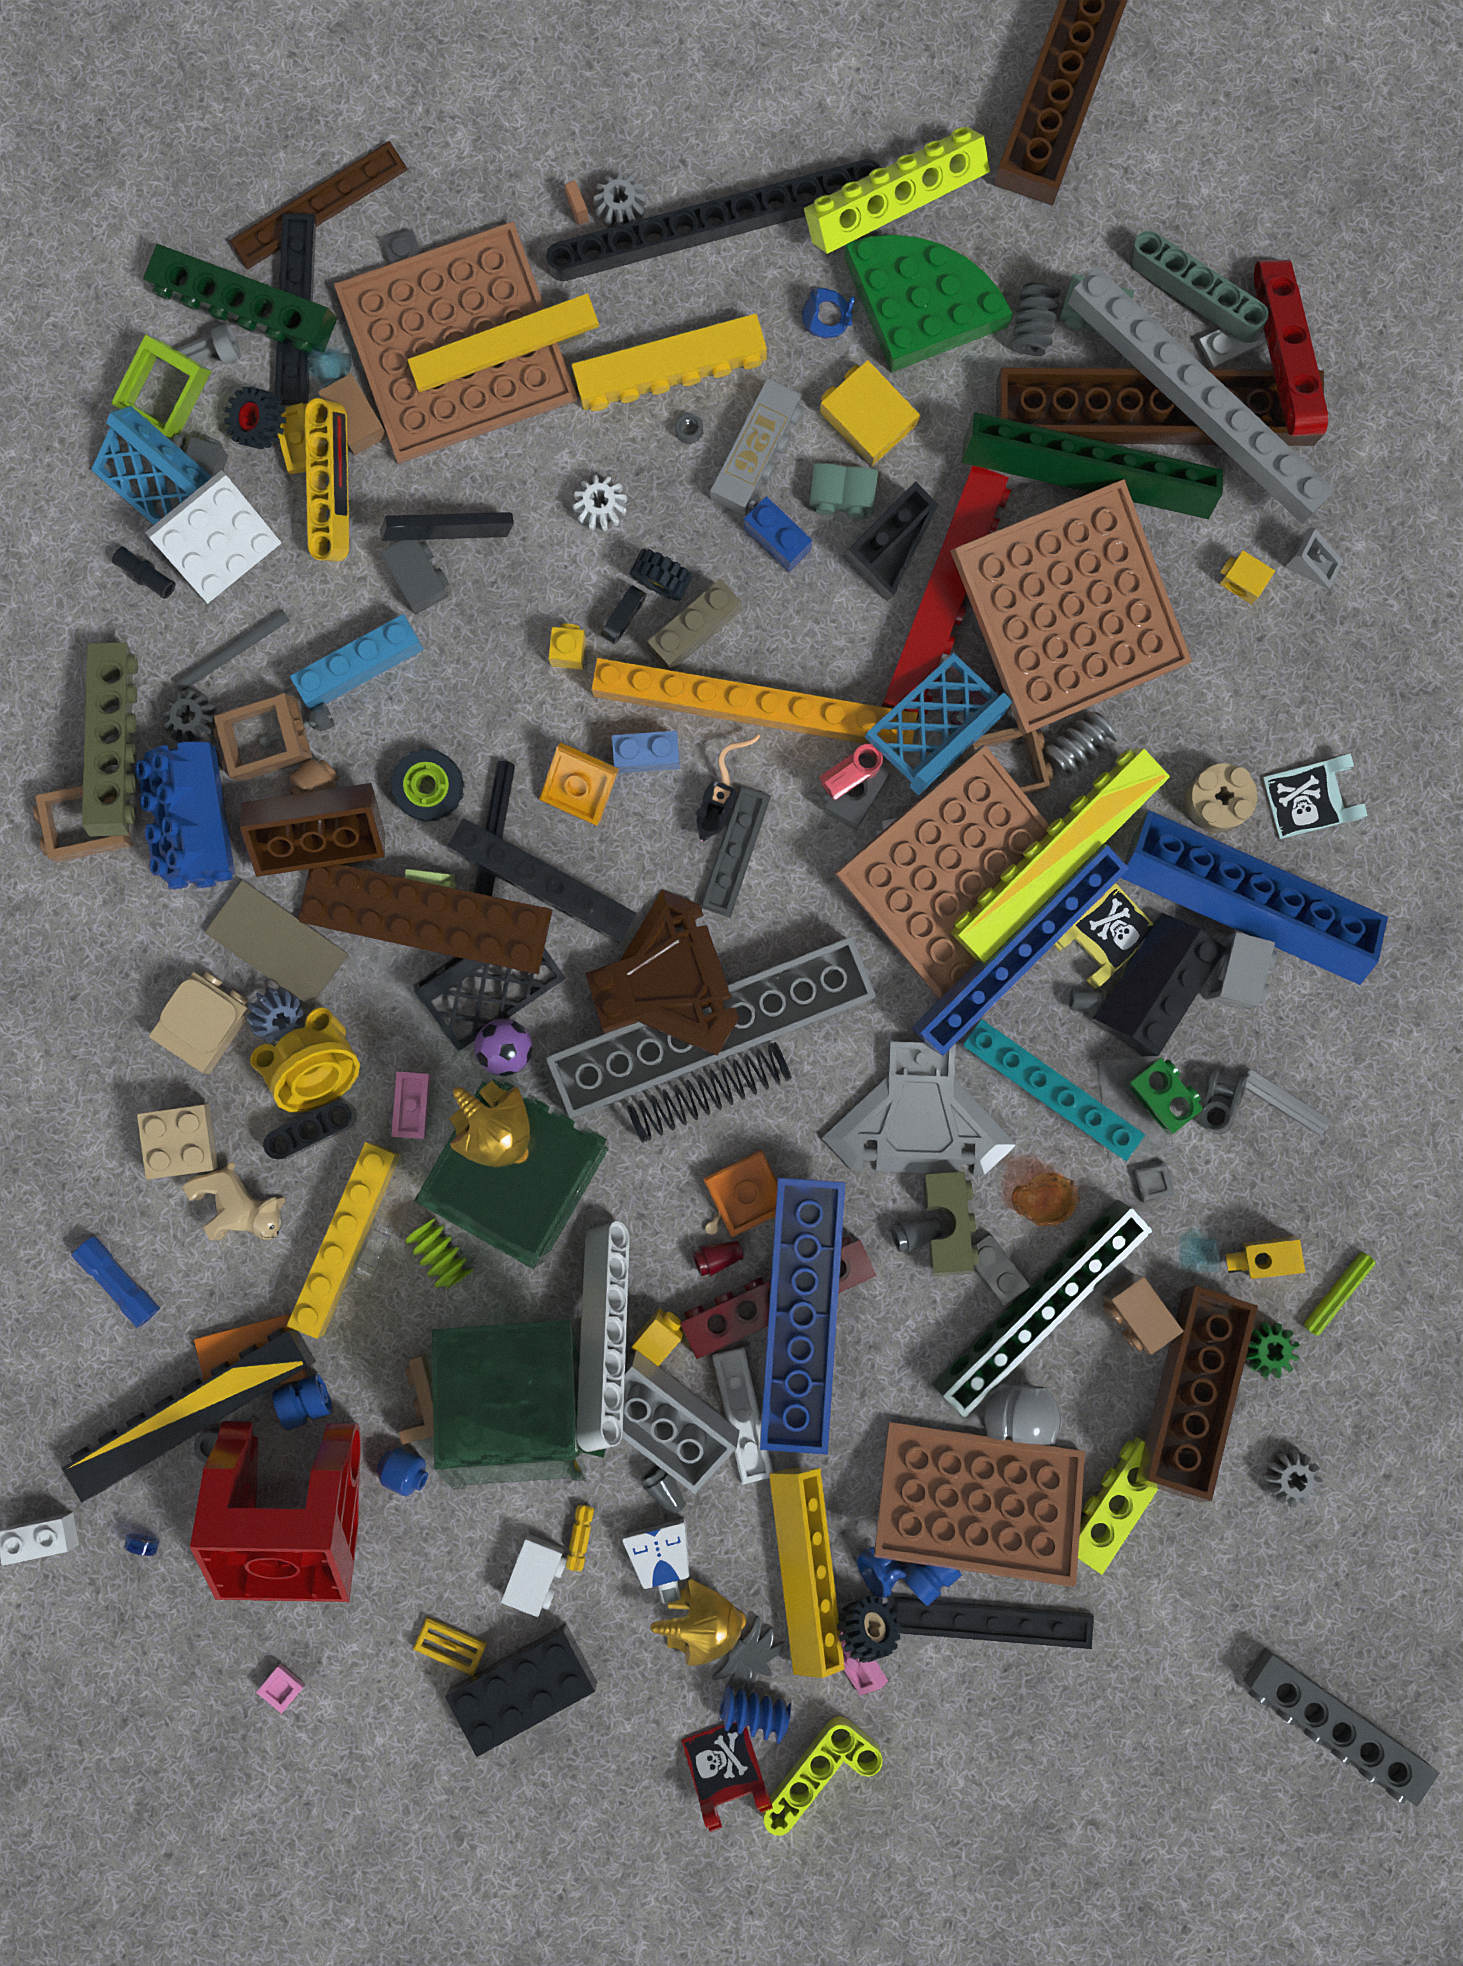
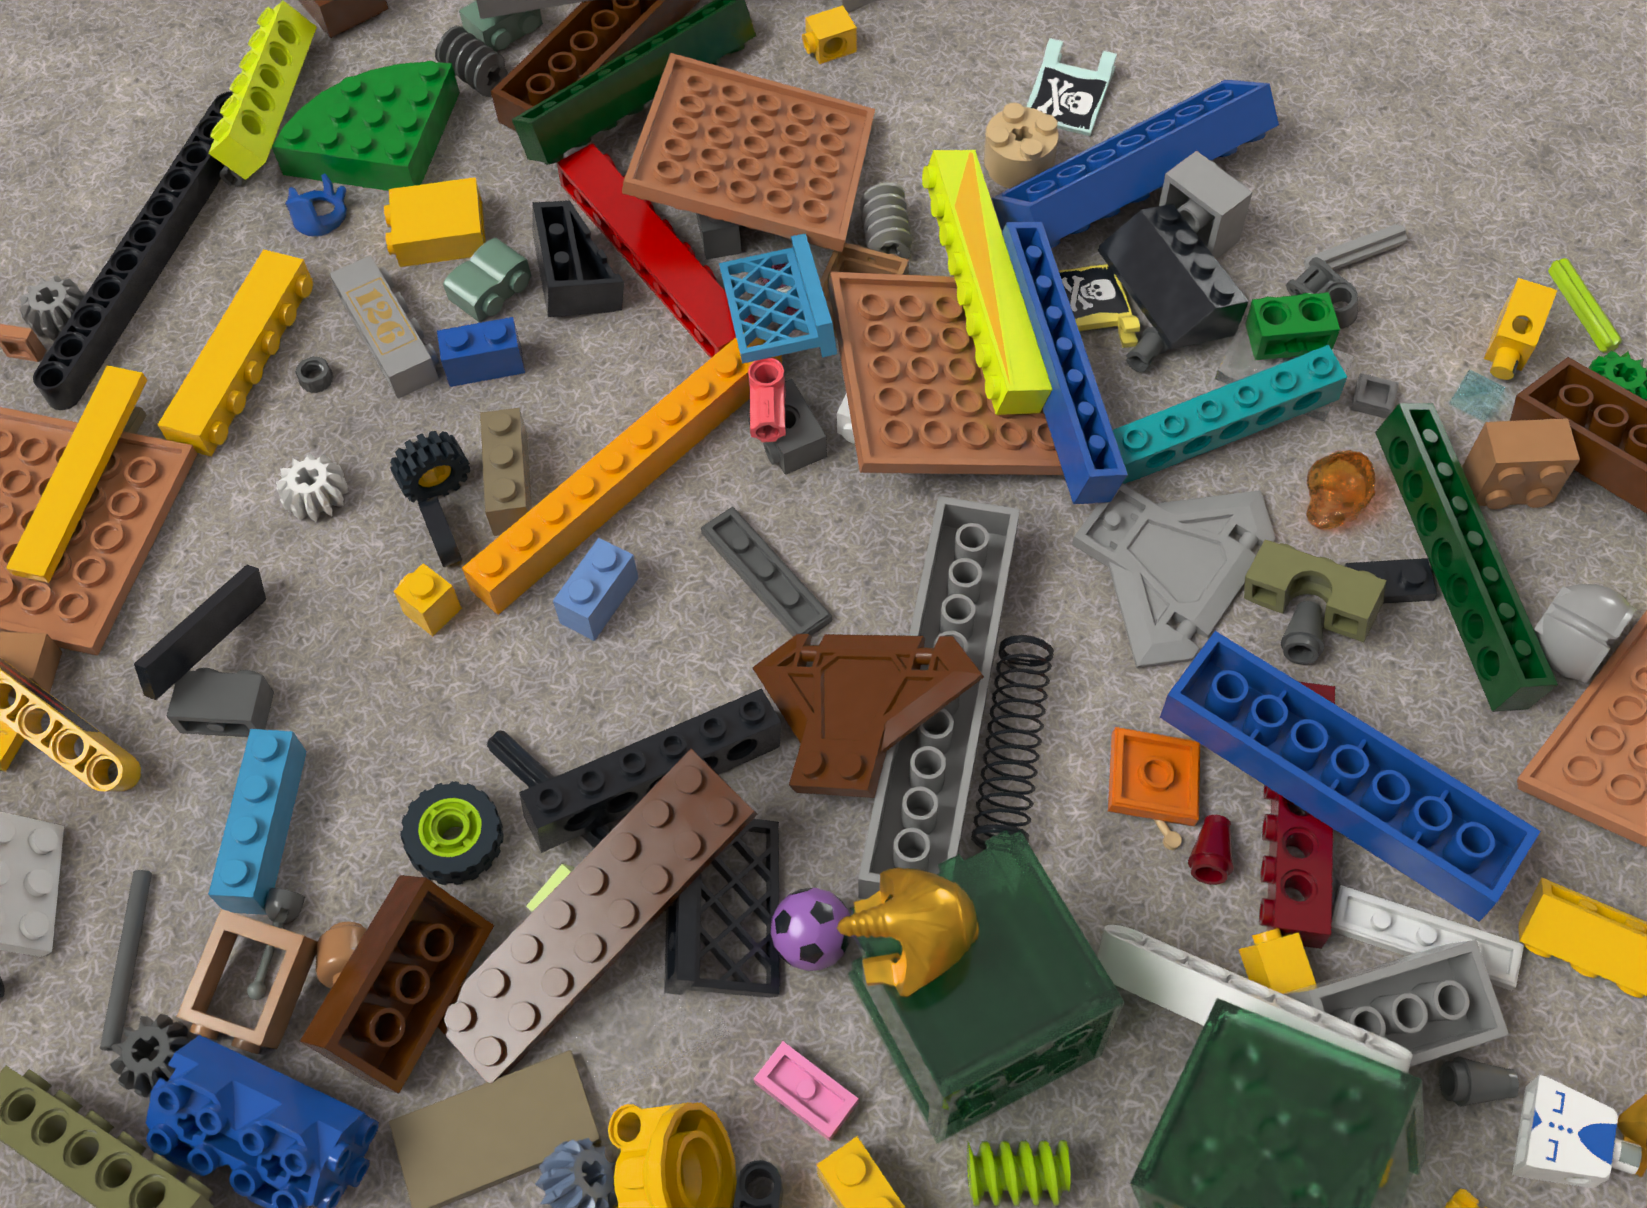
camera: 55 degrees left, 25 degrees down
light orange tile [539,742,619,826] -> none
black animal [696,735,760,841] -> none

